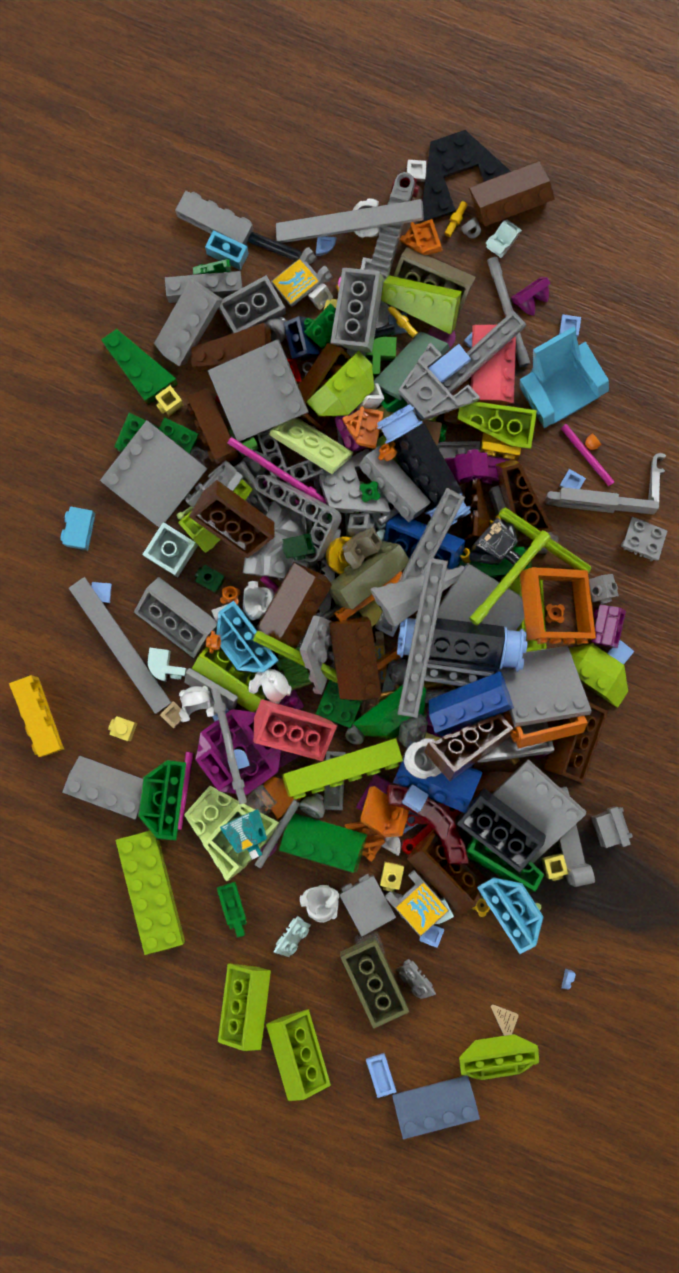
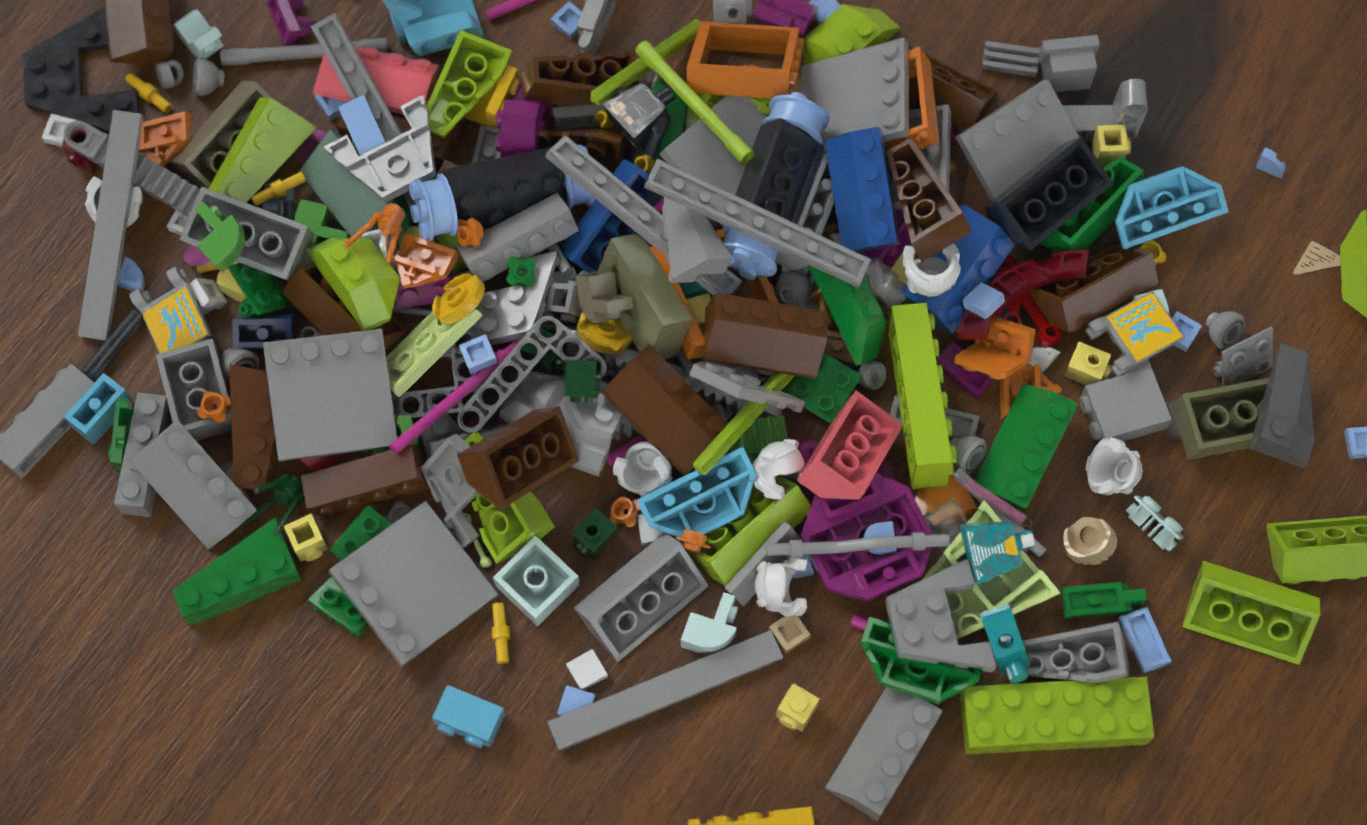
camera: 75 degrees left, 15 degrees down
none -> light grey brick [193,57,224,96]
none -> bright green brick [195,202,245,273]
none -> orange plate [198,391,231,423]
none -> dark green plant [243,473,305,536]
none -> orange plant [343,203,406,263]
none -> yellow tile [432,273,485,324]
none -> light blue tile [459,334,498,374]
none -> yellow bar [491,603,510,664]
none -> white tile [566,649,608,691]
none -> light grey wing [885,560,996,672]
none -> bright pink piece [957,476,1032,526]
none -> teal torso [980,604,1031,683]
none -> light grey tile [981,41,1040,77]
none -> light grey wedge [1022,622,1129,682]
none -> tan hair [1063,517,1117,566]
none -> light blue tile [1118,607,1172,674]
none -> light grey brick [1206,311,1245,349]
none -> dark grey wedge [1249,343,1314,469]

